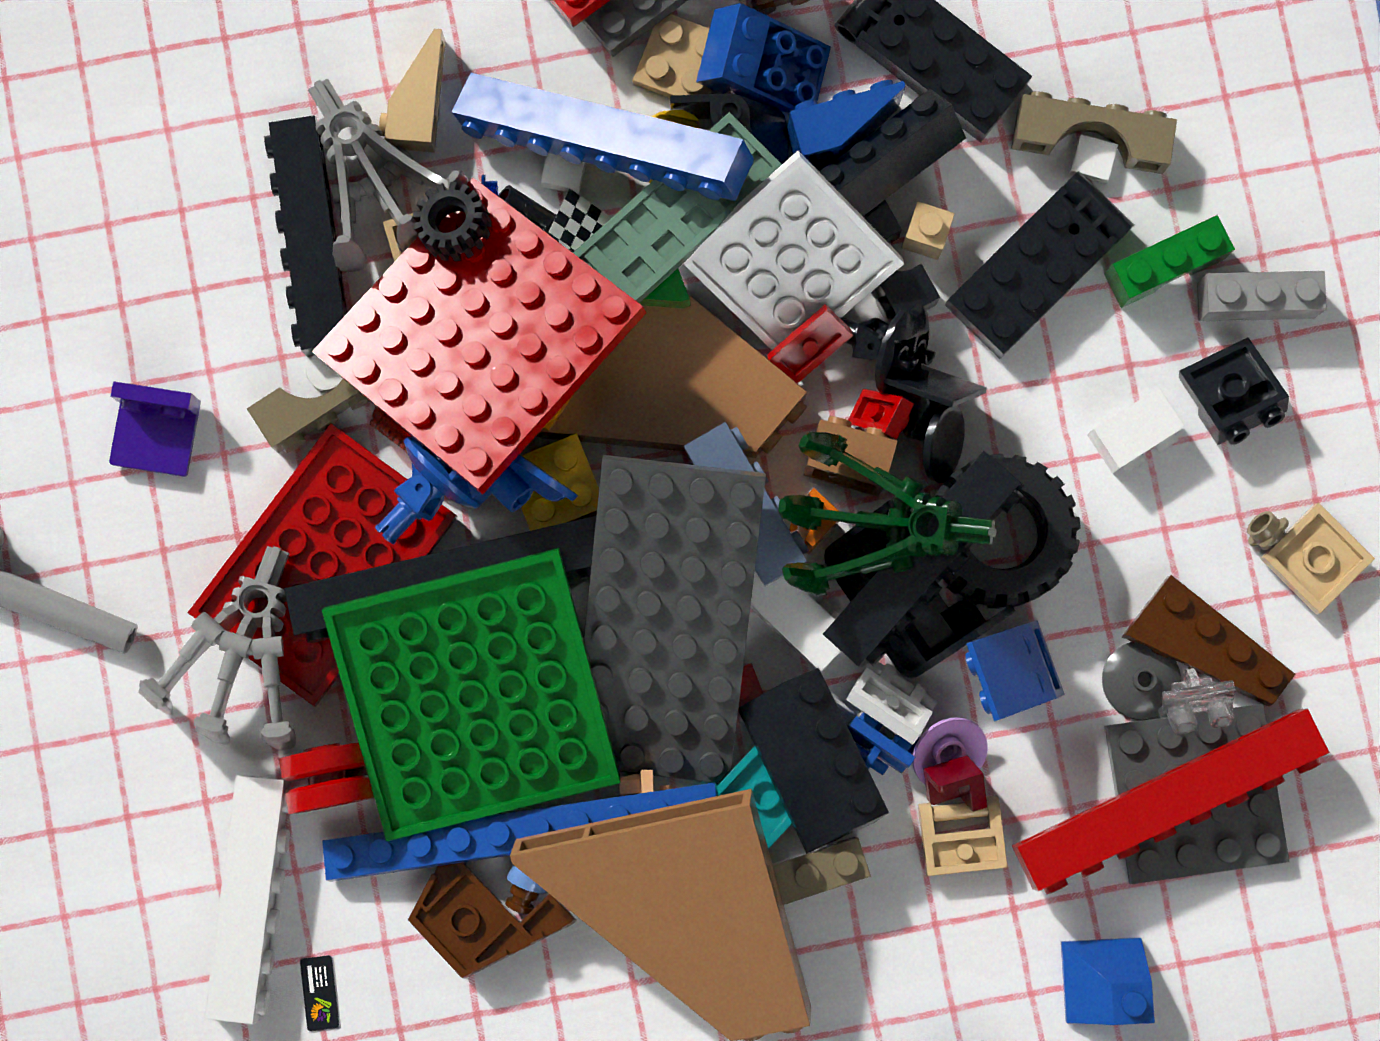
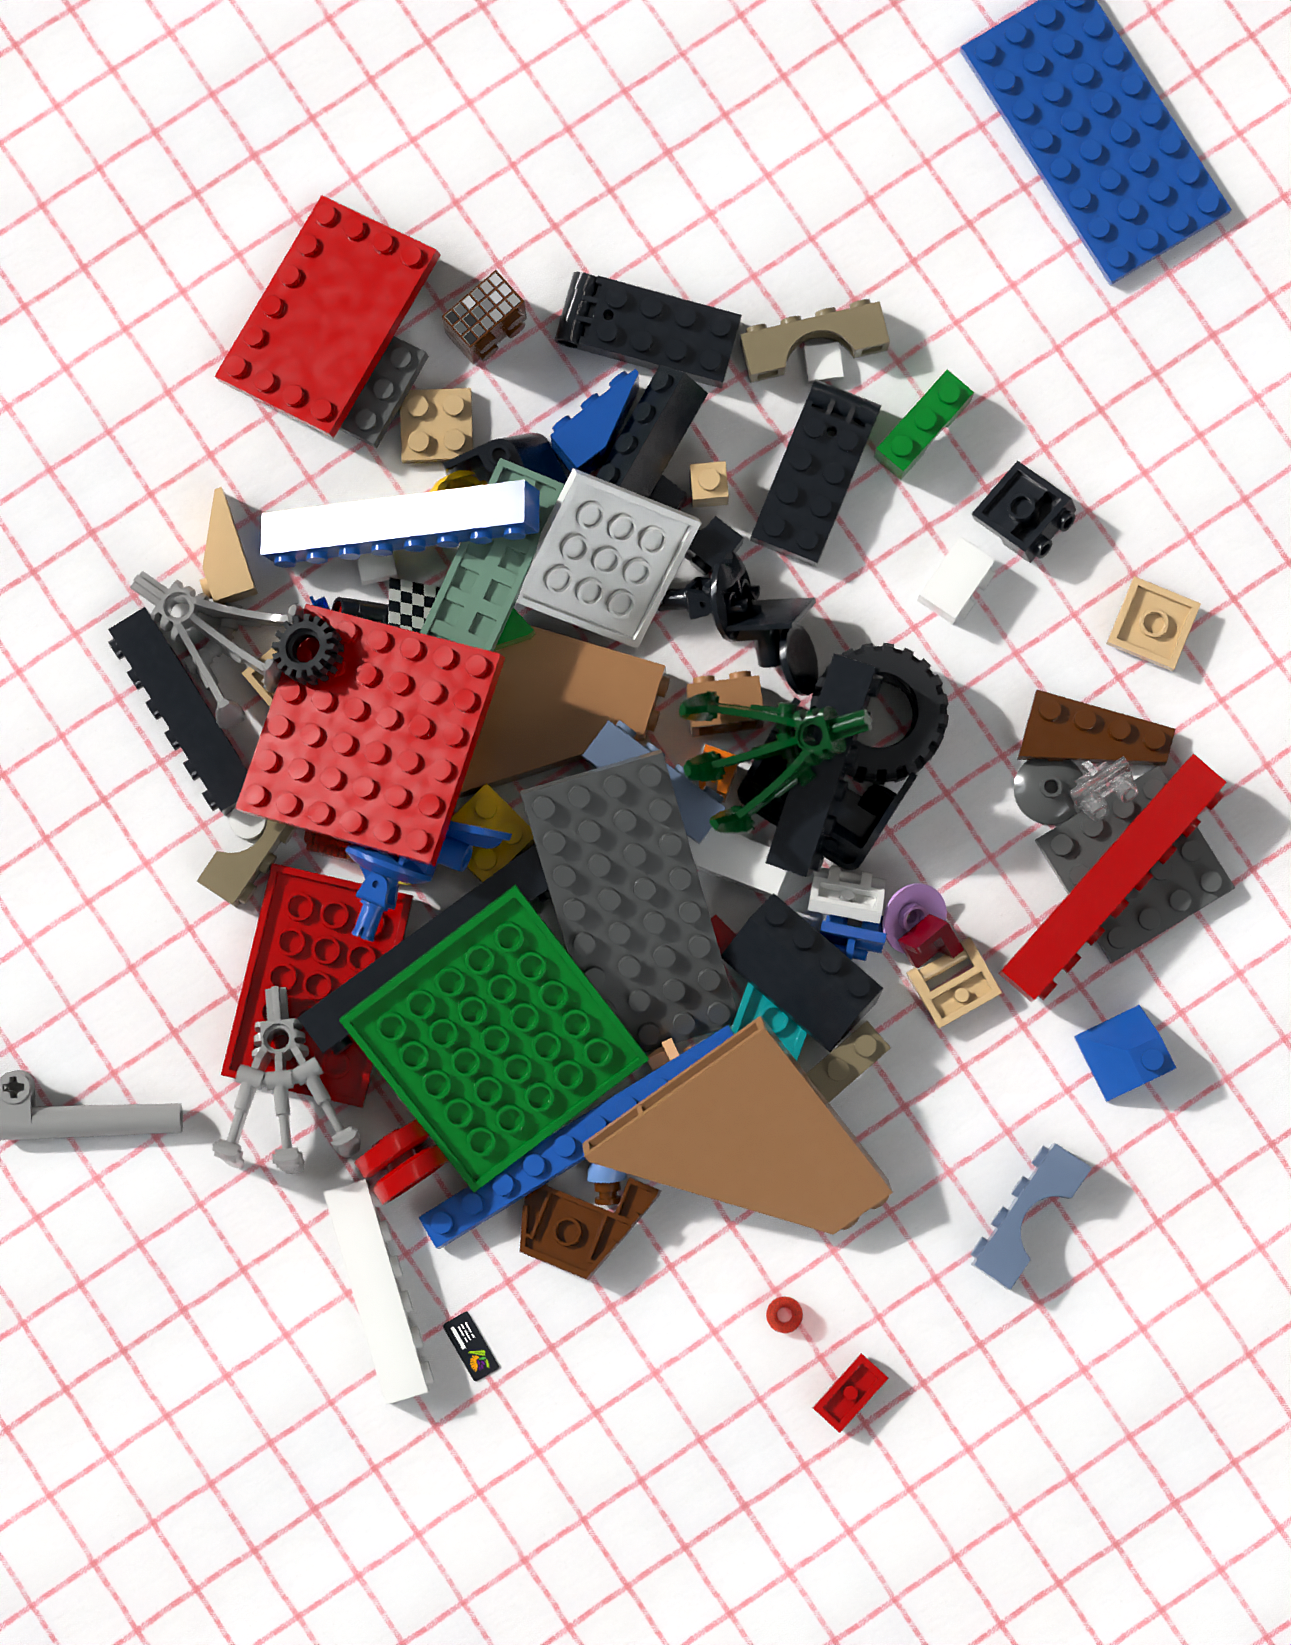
camera: 20 degrees left, 0 degrees up
dark purple bracket [109,381,201,477] -> none
blue slope [696,3,831,113] -> none
red plate [767,304,853,384] -> none
red plate [848,389,914,440] -> none
blue slope [965,620,1065,722] -> none
light grey brick [1197,271,1327,321] -> none
dark tan plate [1247,511,1289,550] -> none

